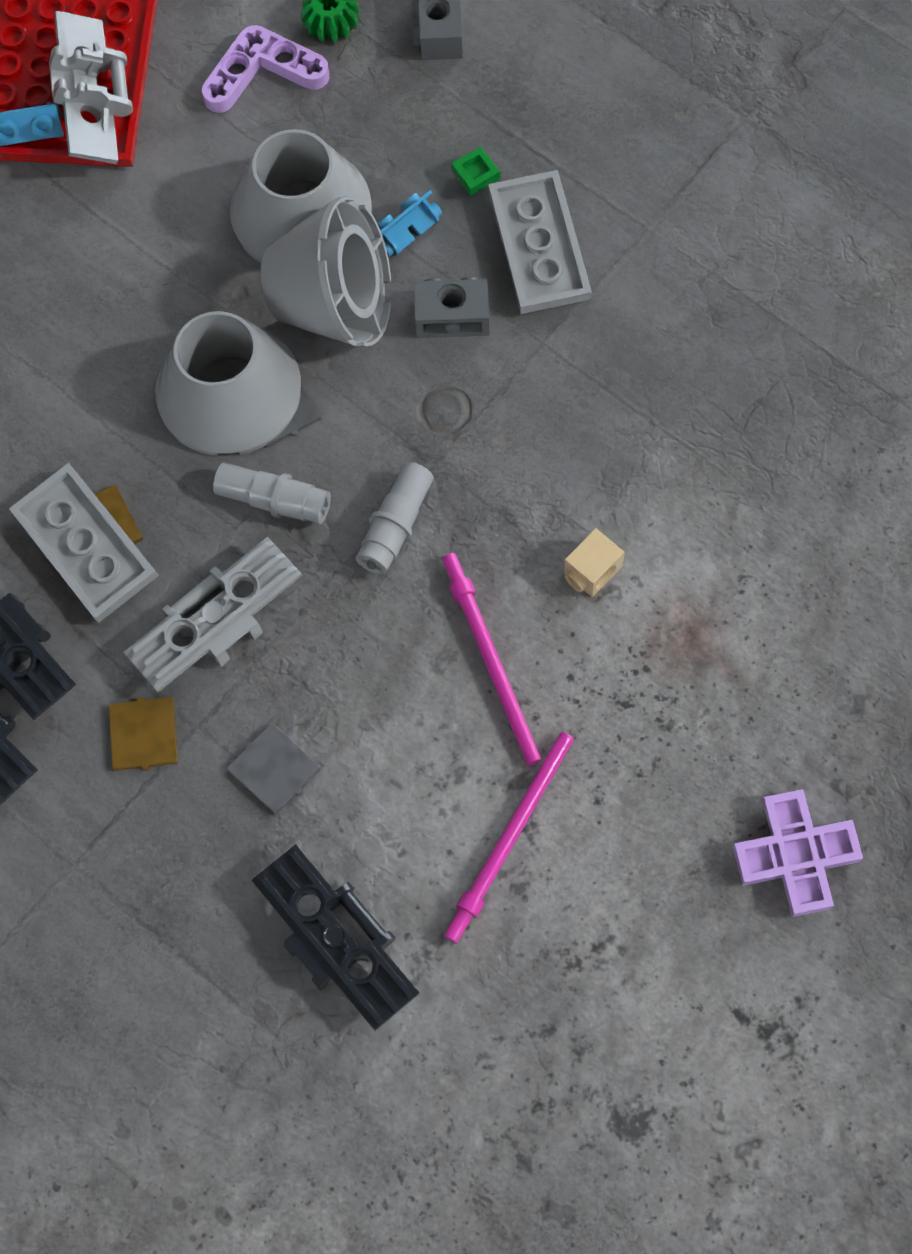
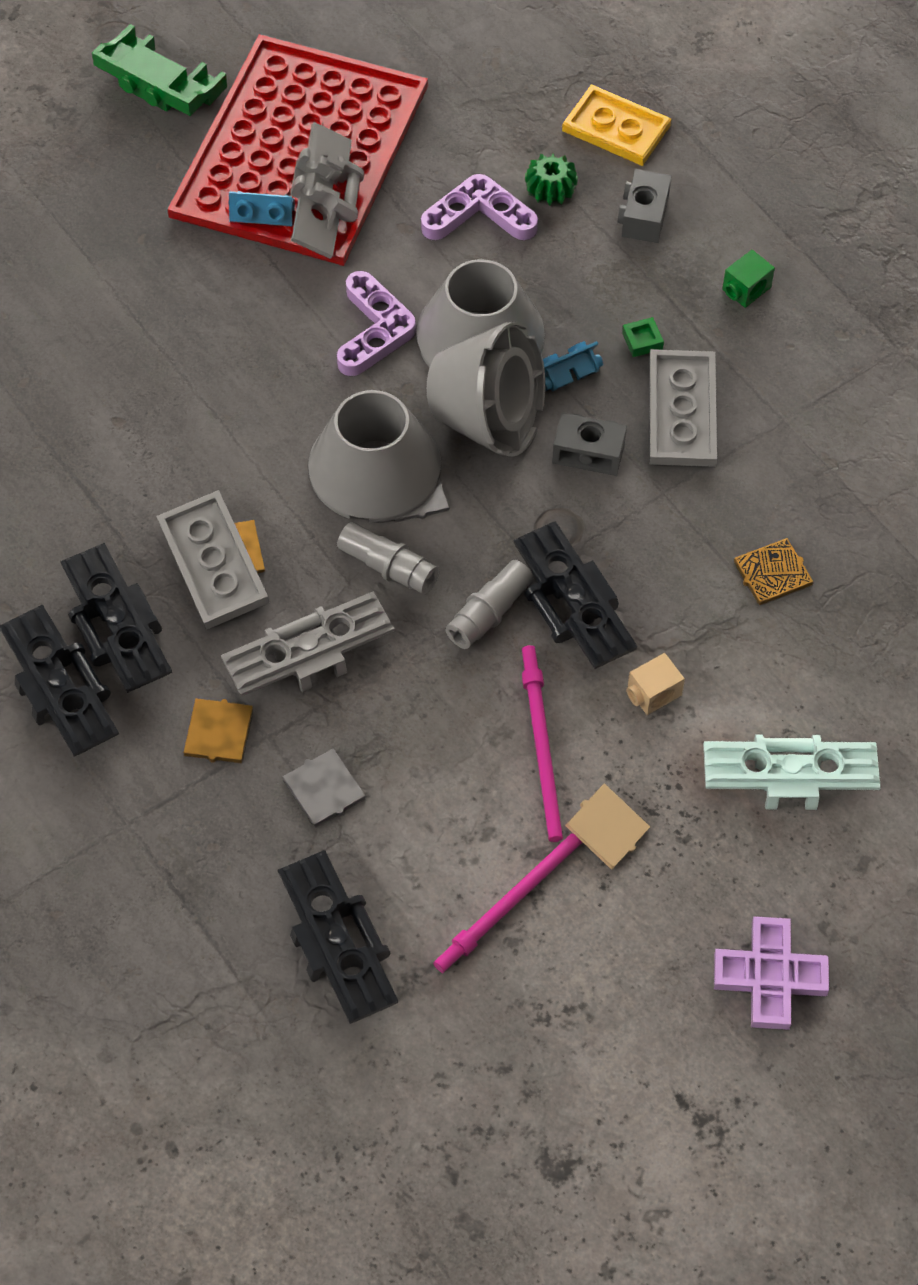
camera: 10 degrees right, 10 degrees down
none -> lavender beam [337,271,416,376]
none -> black piece [513,521,638,669]
none -> tan piece [565,783,650,870]
none -> light aqua piece [703,734,880,810]
none -> green brick [722,249,775,308]
none -> pearl gold piece [734,538,813,606]

